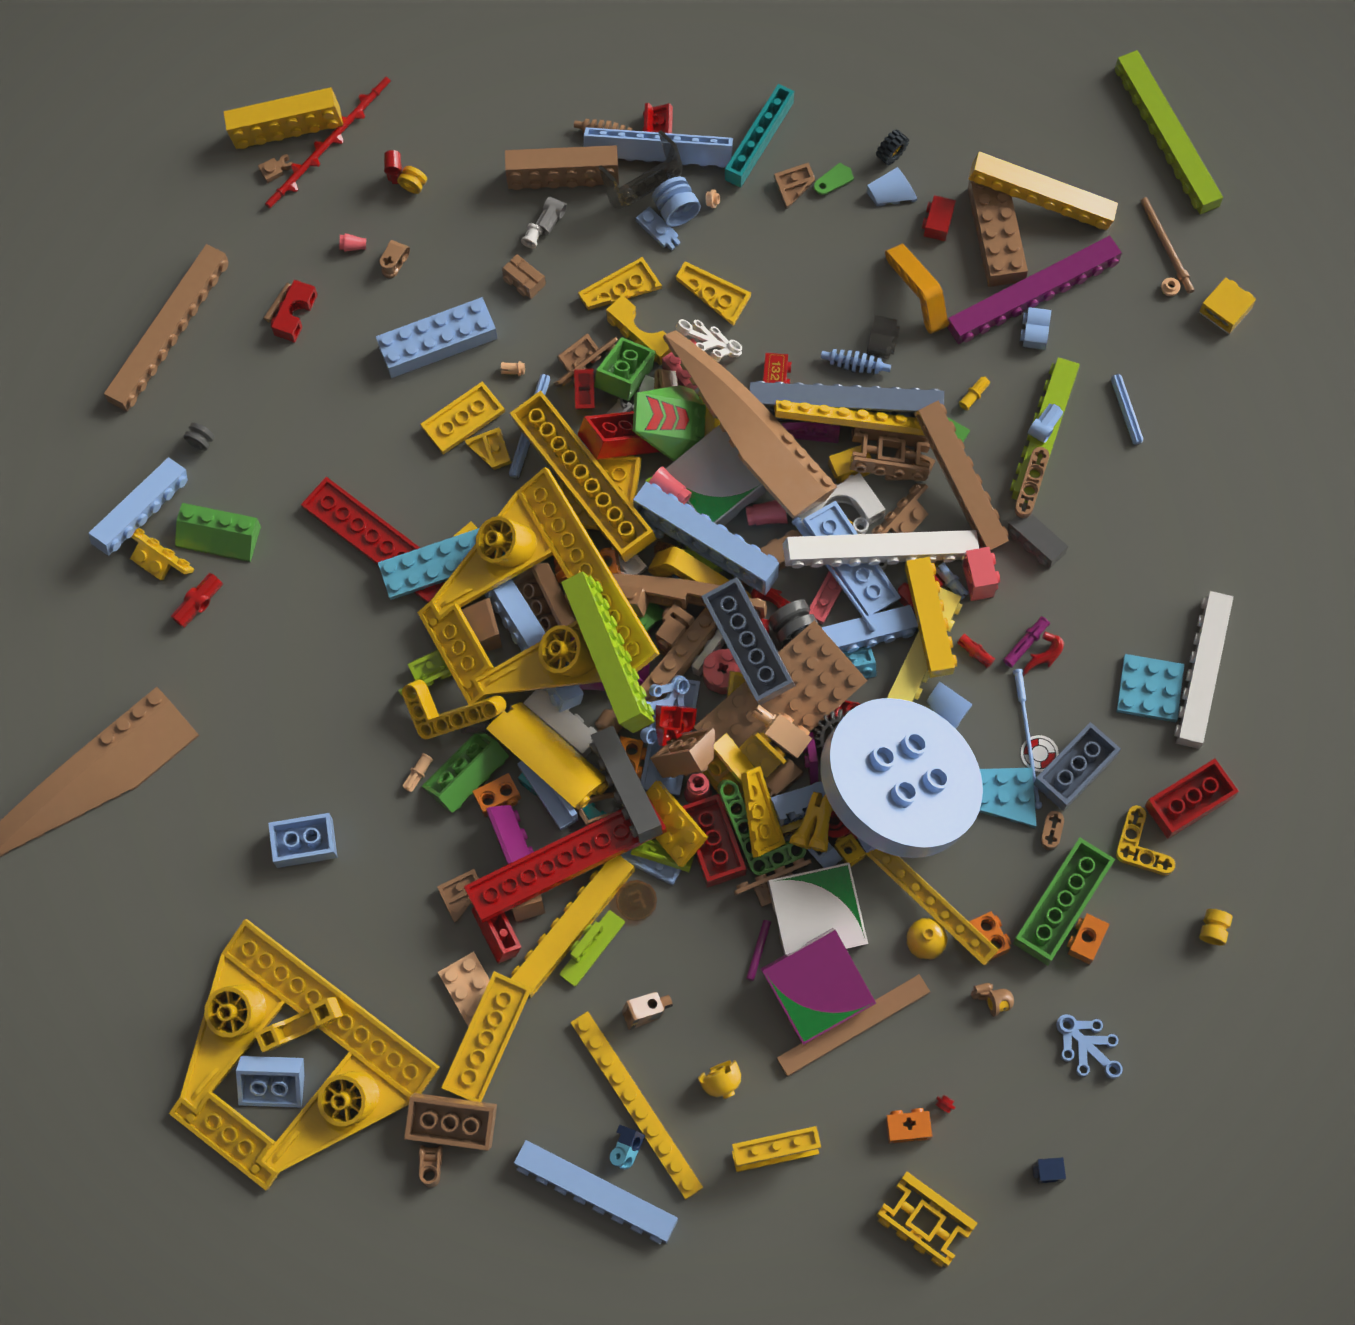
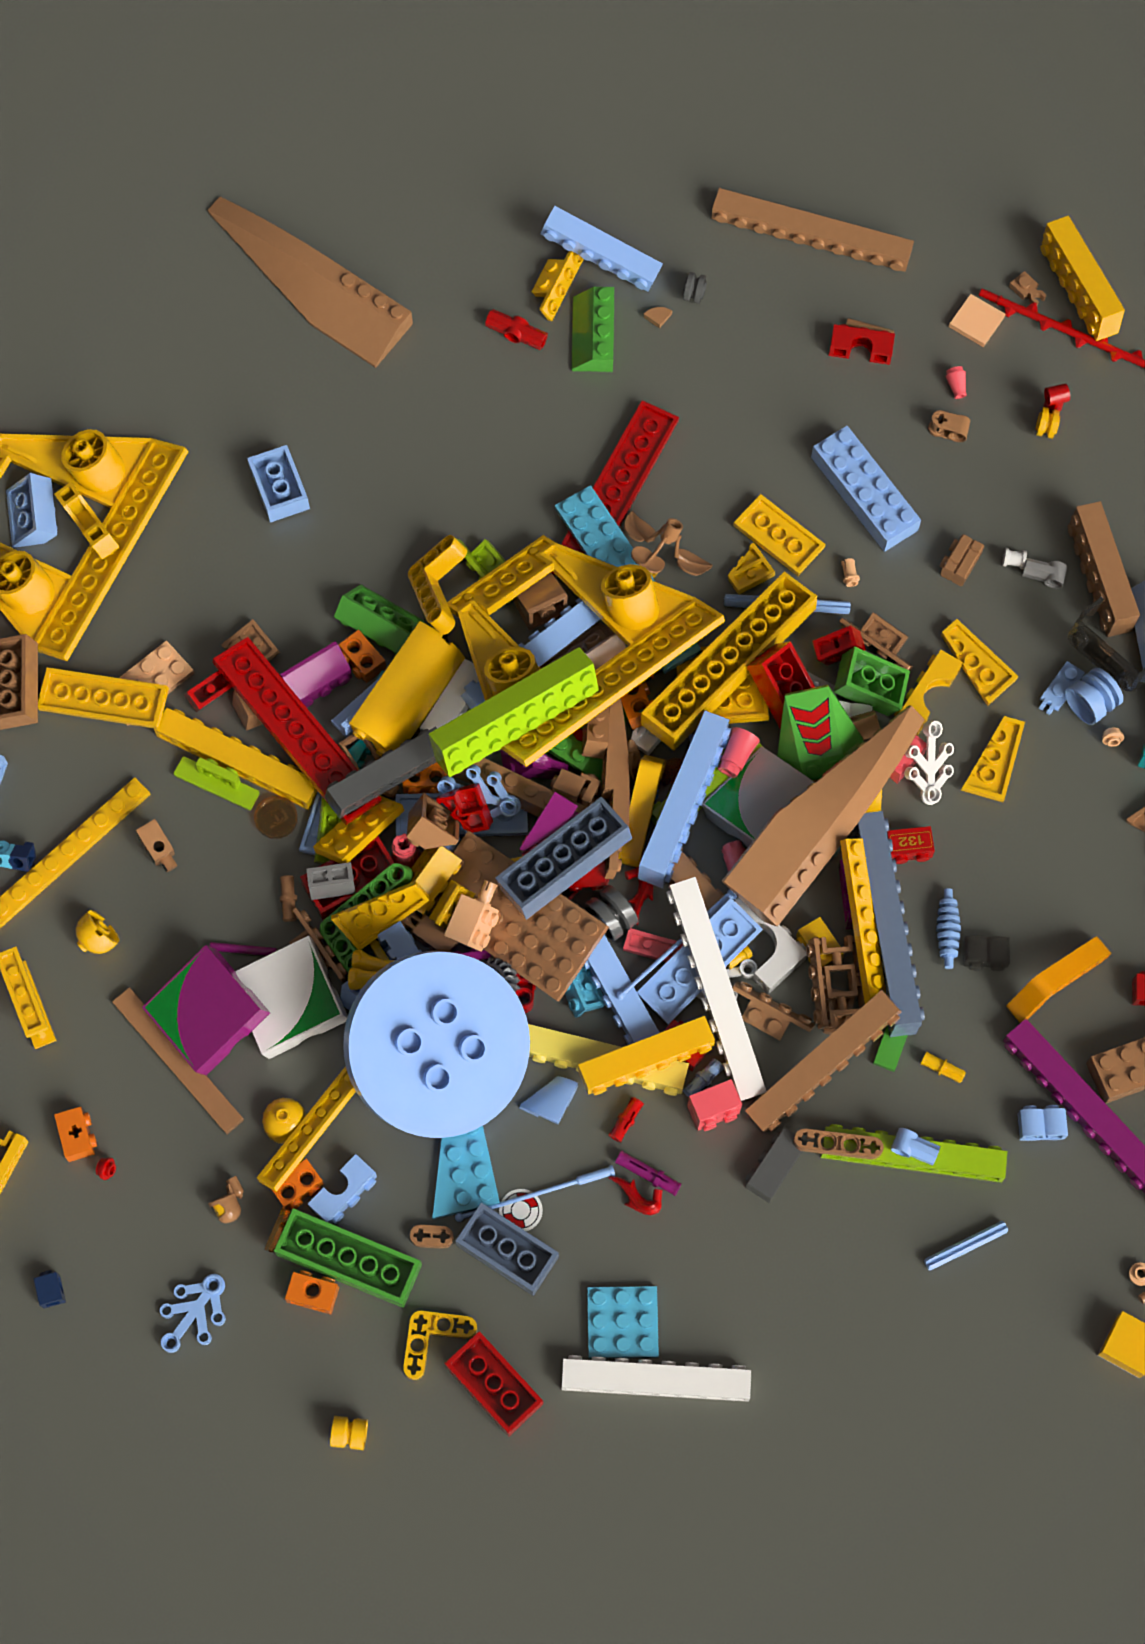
camera: 75 degrees right, 0 degrees up
light nougat axle [403,753,433,792] -> none
none -> clear orange tile [264,1207,291,1253]
none -> medium nougat pin [280,875,297,922]
none -> light grey hinge [307,862,356,900]
none -> light blue arch [308,1154,377,1225]
none -> magenta slope [519,792,579,854]
none -> medium nougat plant [624,511,713,576]
none -> medium nougat tile [644,307,672,328]
none -> light nougat tile [949,294,1006,347]

